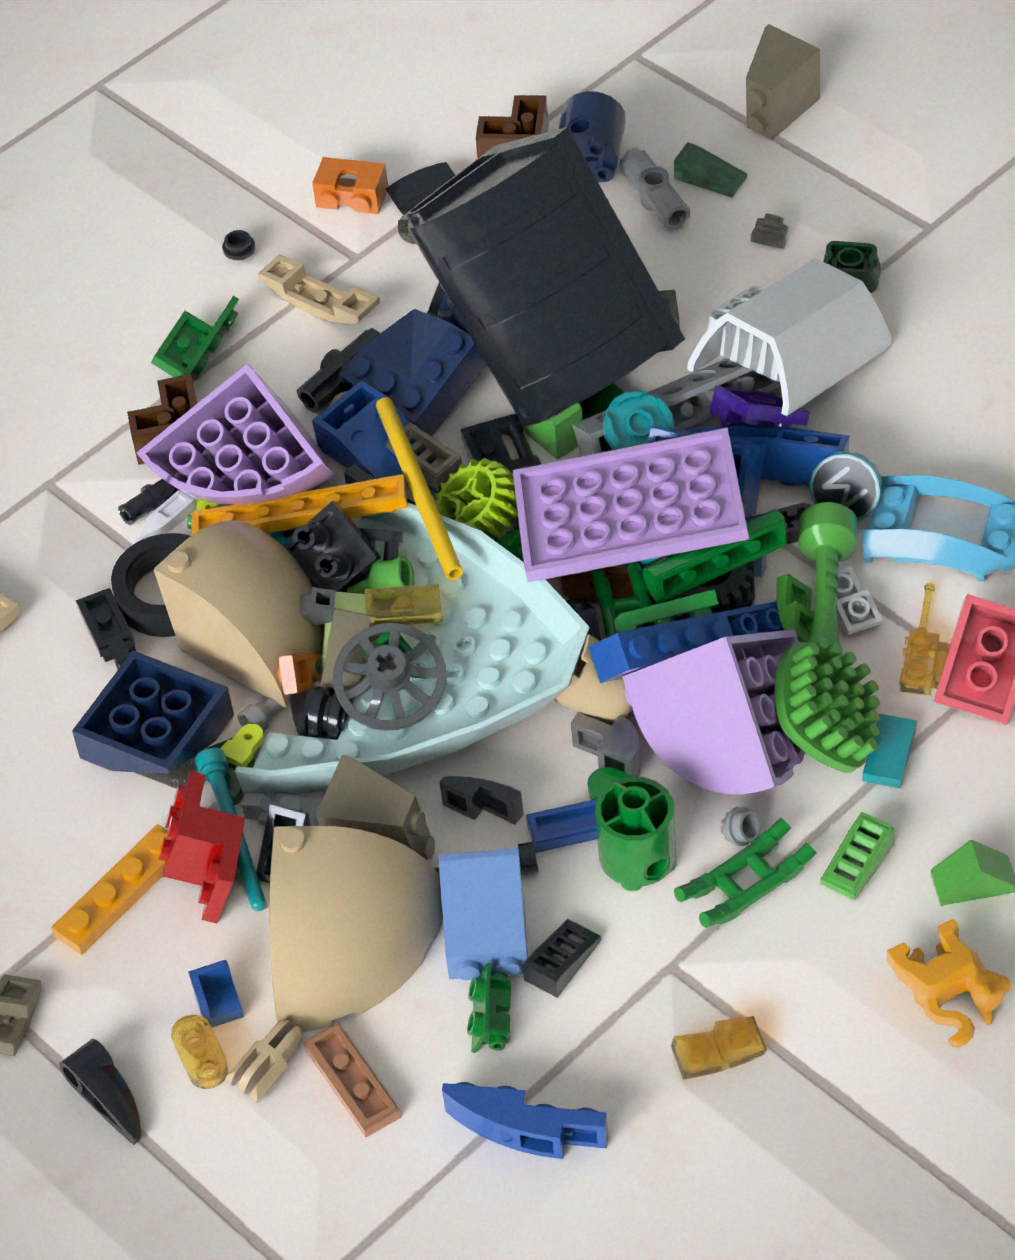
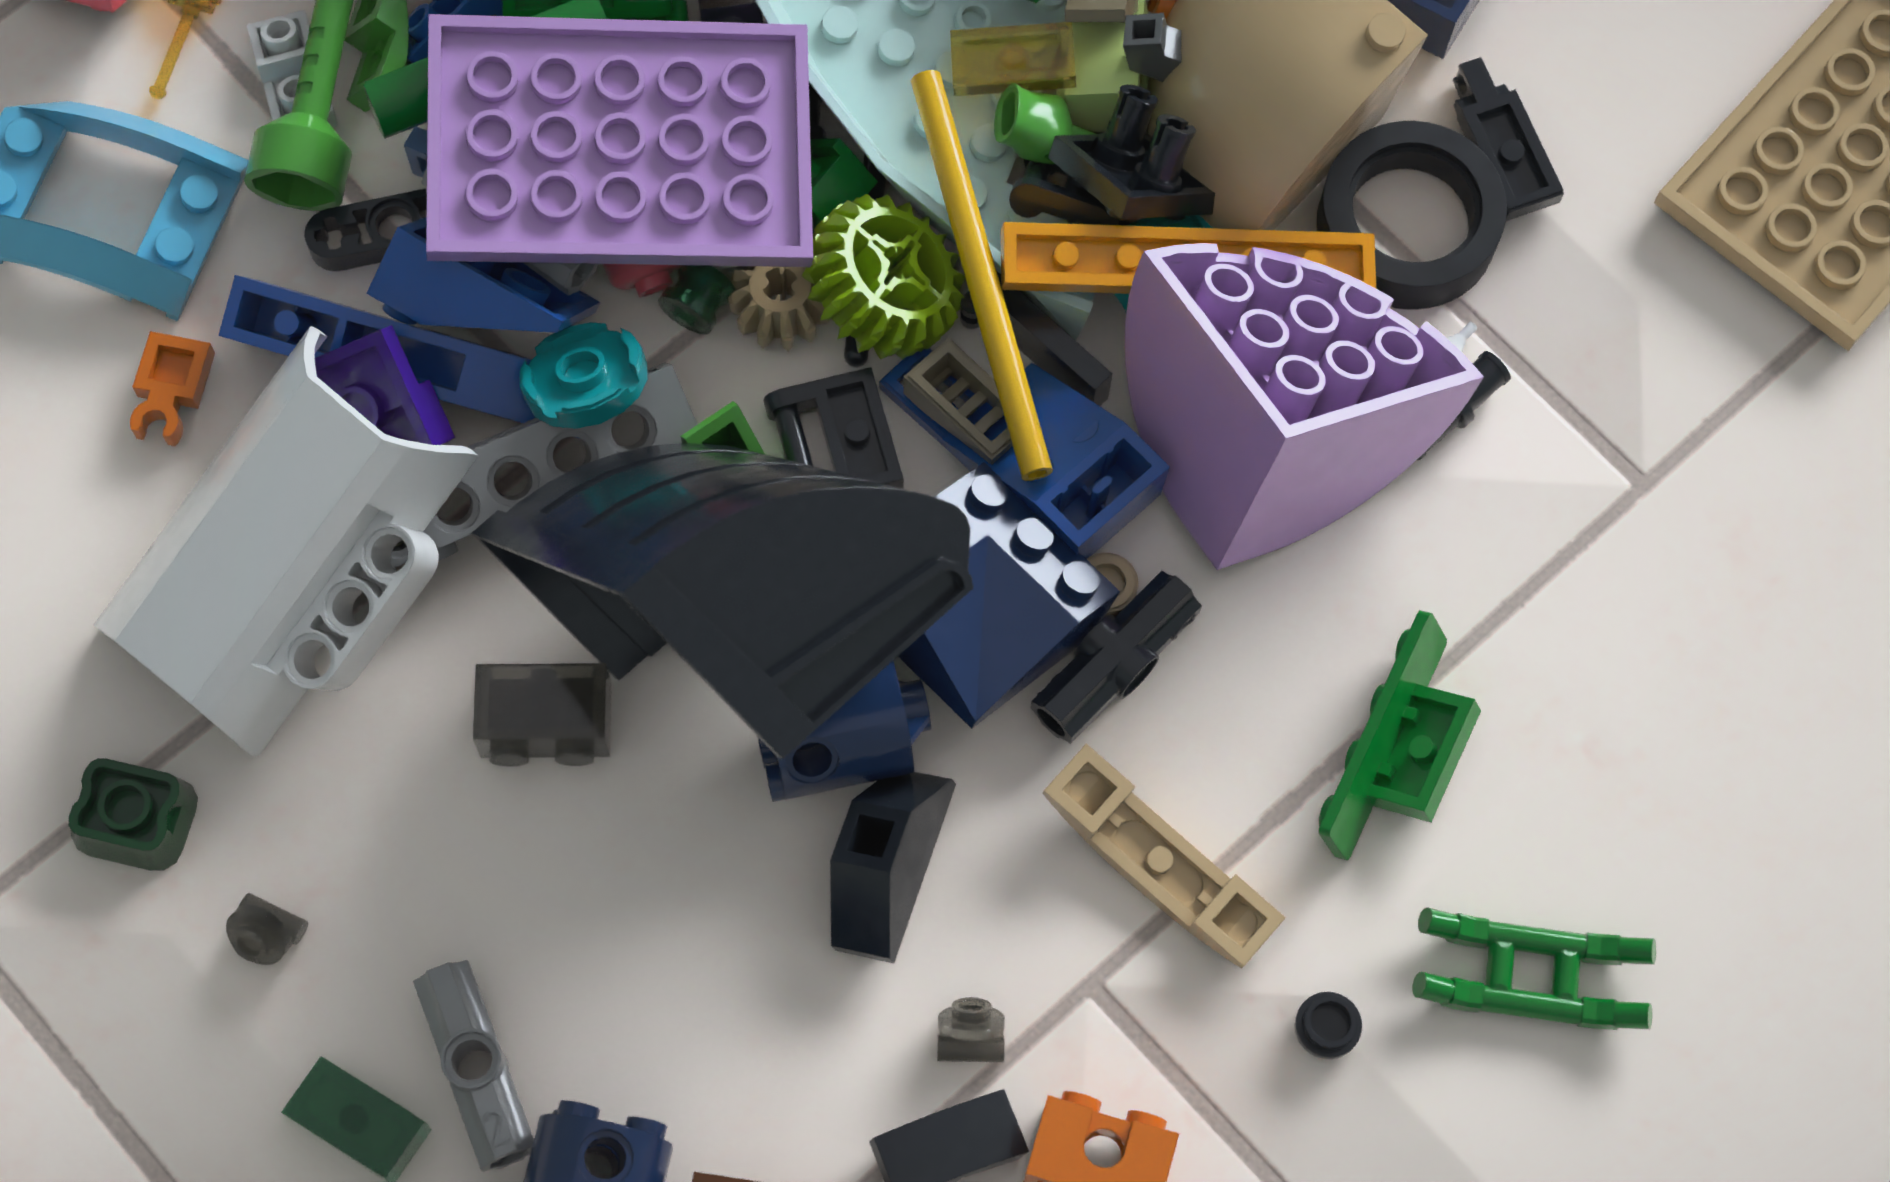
camera: 175 degrees right, 20 degrees up
reddish brown brick [127,374,197,465] -> none
black tile [809,451,882,521] -> none
none -> orange plate [130,331,215,446]
none -> green piece [1412,907,1656,1030]

